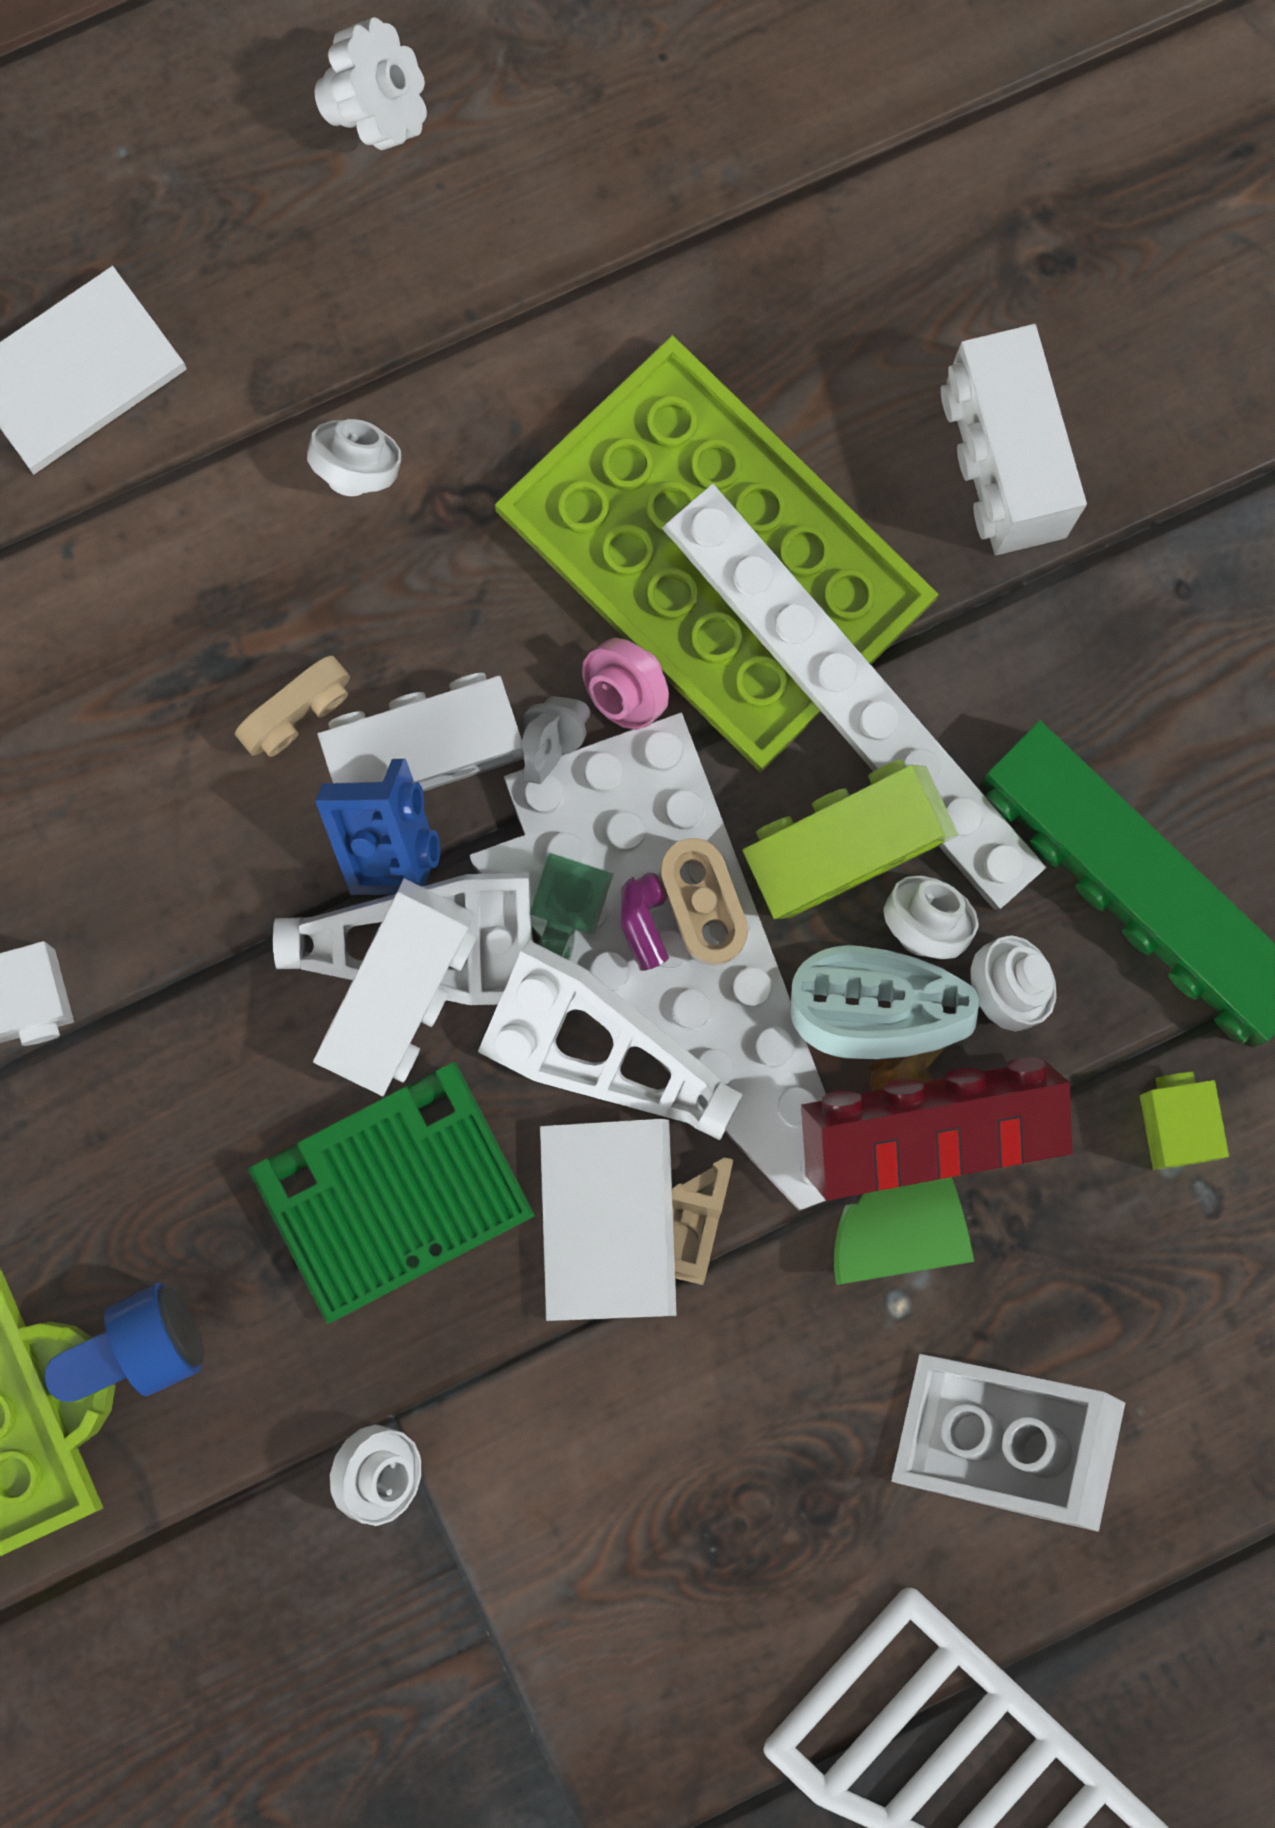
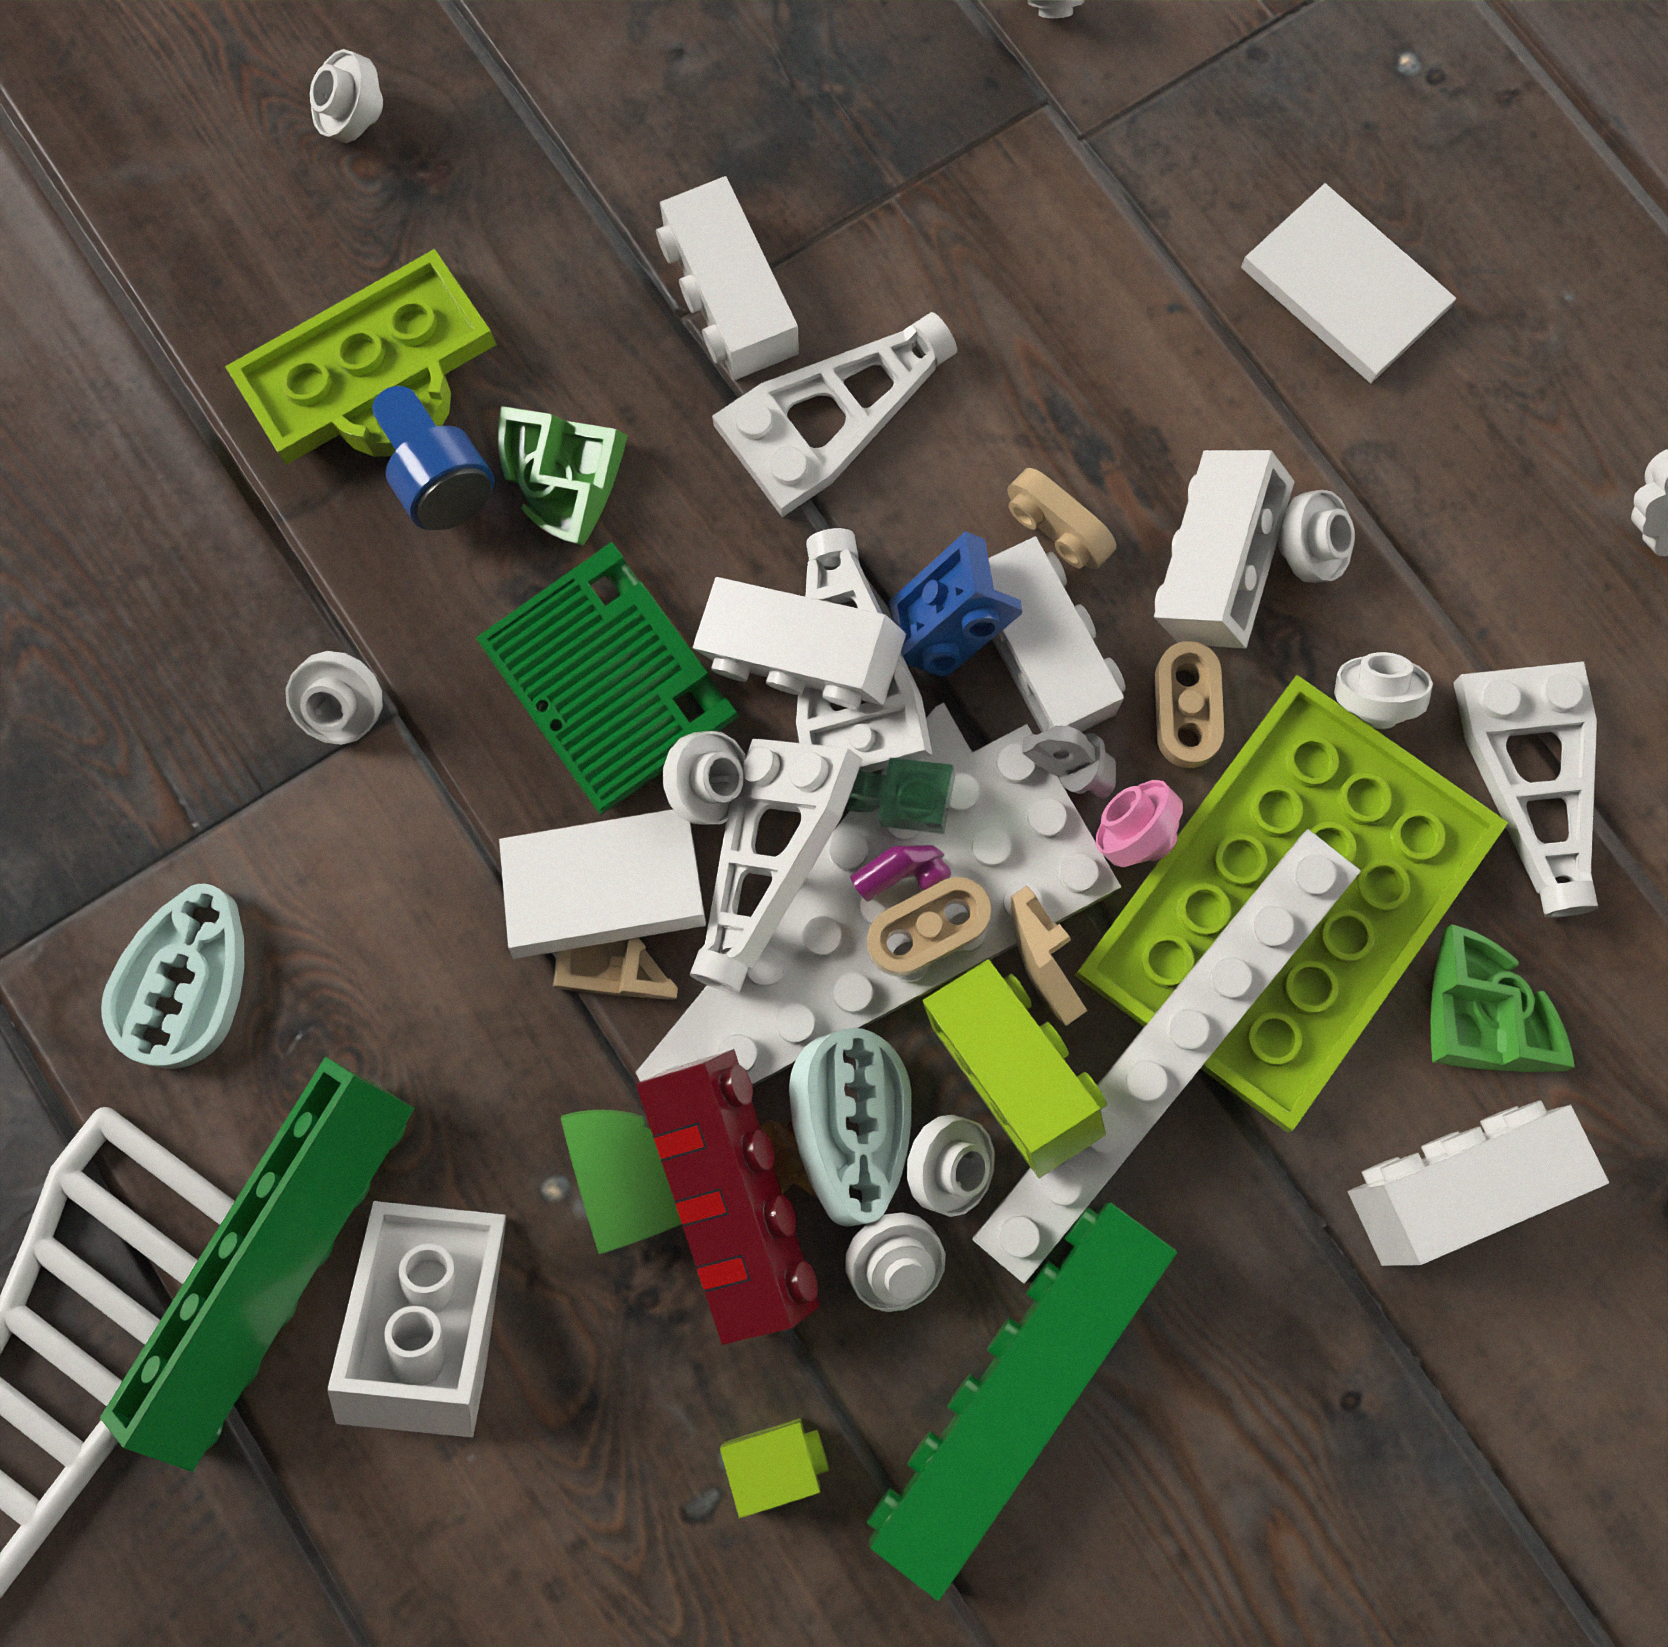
camera: 90 degrees right, 5 degrees down
none -> green brick [100,1056,415,1473]
none -> light aqua piece [101,884,244,1069]
none -> bright green brick [498,406,628,546]
none -> white plate [663,731,746,825]
none -> white plate [712,312,957,517]
none -> tan slope [1011,886,1088,1026]
none -> white brick [1154,450,1295,648]
none -> tan plate [1155,641,1224,768]
none -> white plate [1334,652,1433,729]
none -> bright green brick [1431,924,1575,1072]
none -> white plate [1453,662,1598,918]

